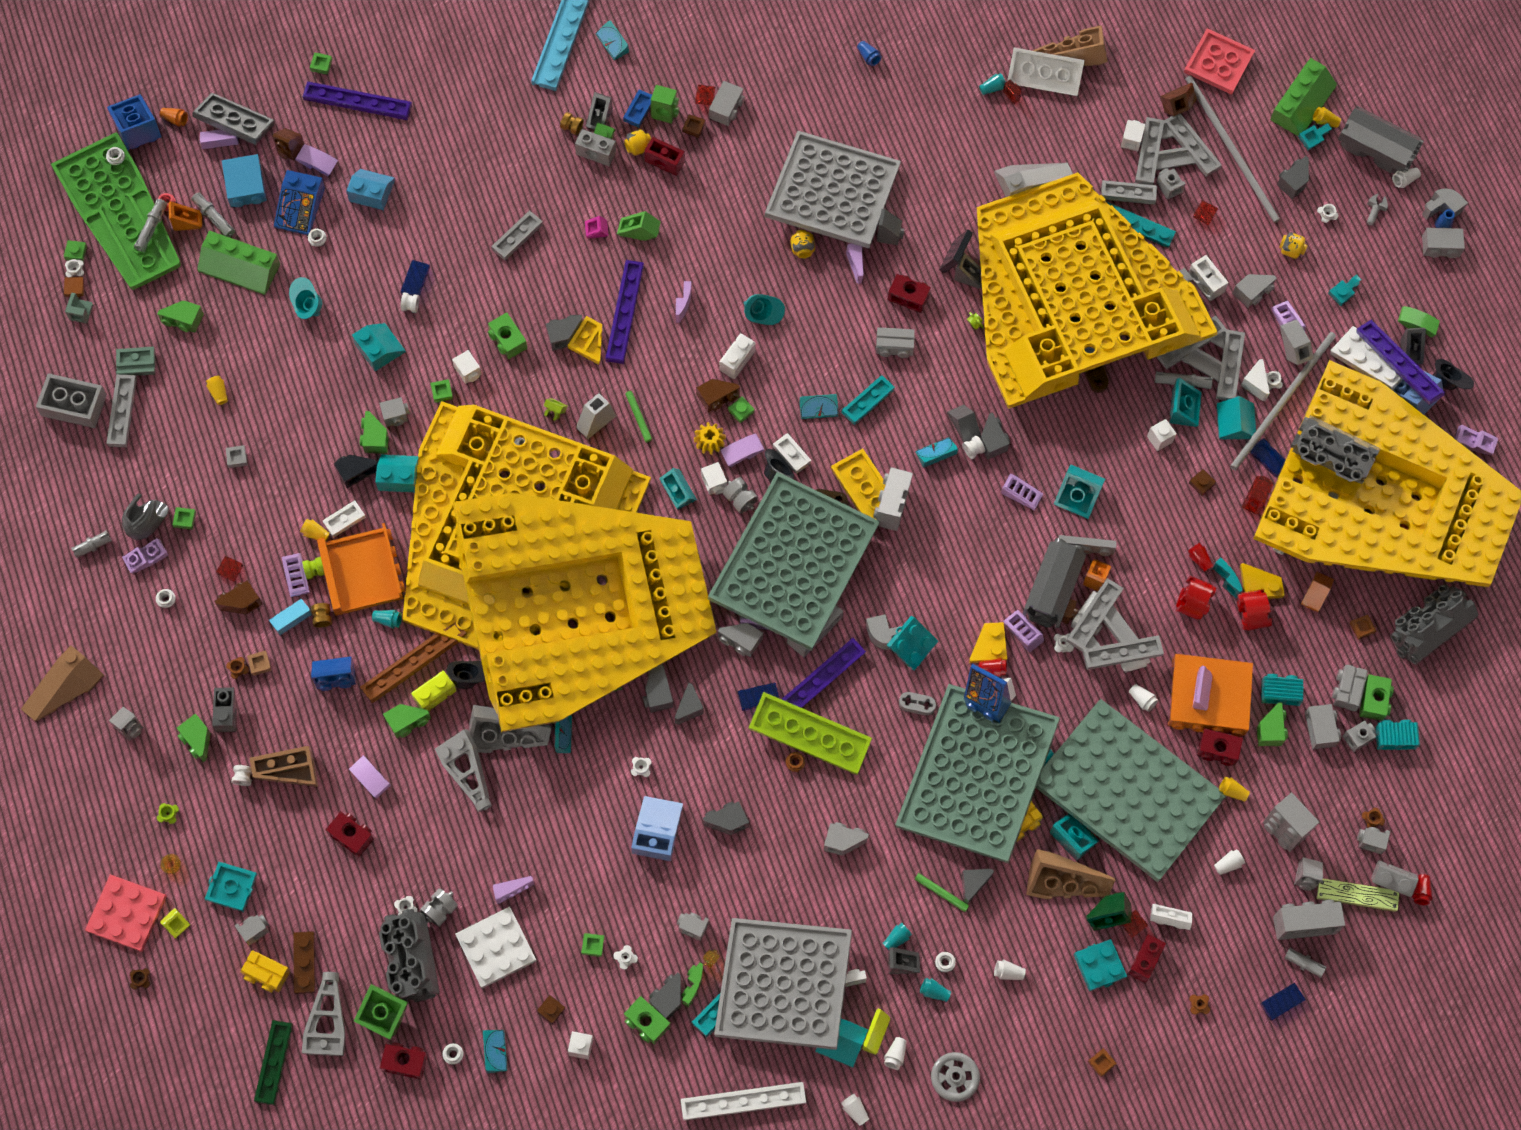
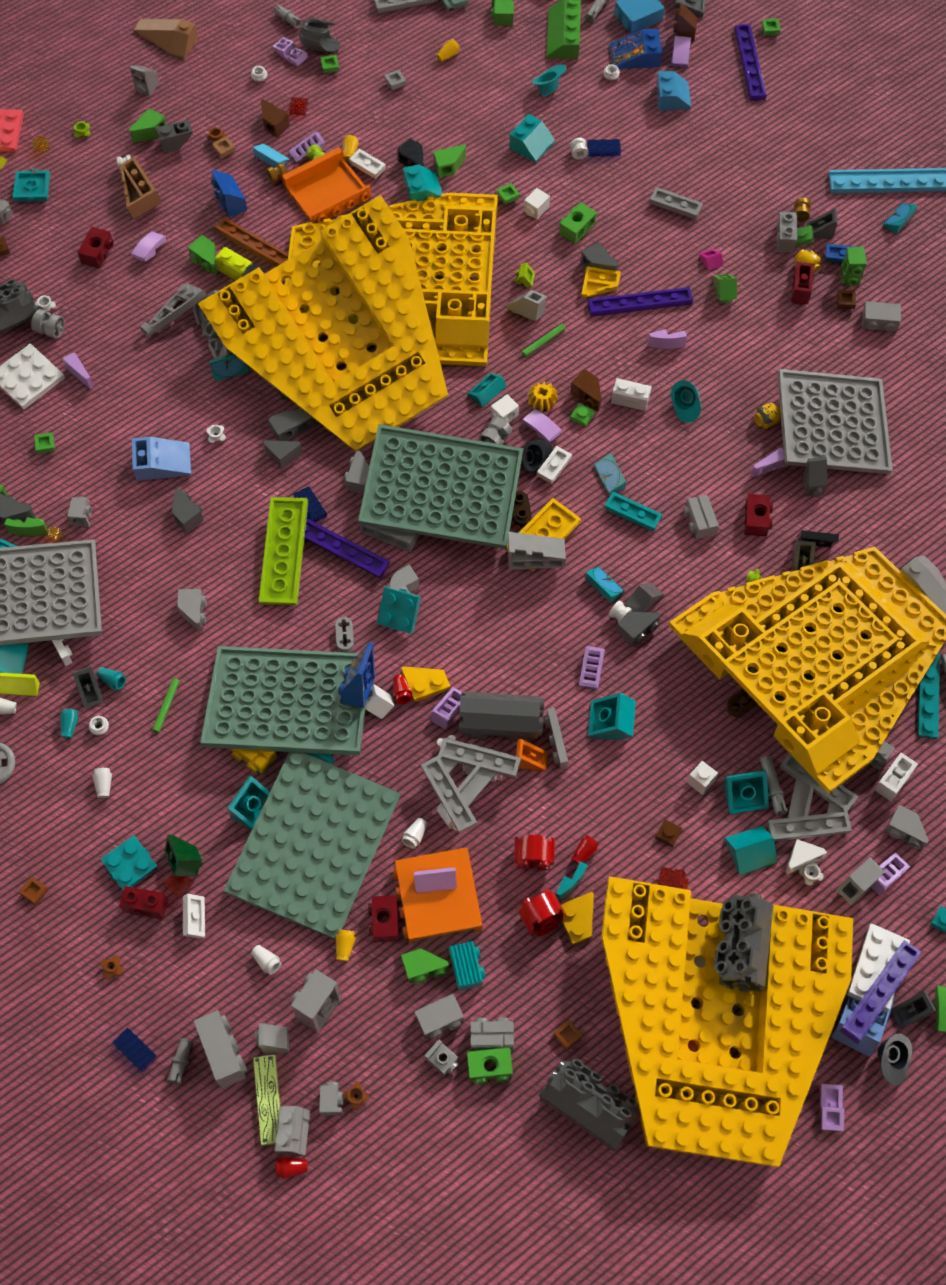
camera: 75 degrees right, 5 degrees down
teal cone [372,610,402,629] -> none
light grey brick [379,397,410,427] -> none
white plate [614,945,638,969] -> none
clear red plate [695,84,716,106] -> none
dark orange plate [785,752,805,772] -> none
dark grey slope [961,869,994,904] -> none
medium nougat wedge [1026,849,1115,899] -> none
reddish brown plate [1061,599,1078,624] -> none
light grey piece [1230,332,1336,471] -> none
clear blue tile [1250,438,1286,478] -> none
orange slope [1301,571,1334,612] -> none
teal brick [1375,719,1420,750] -> none

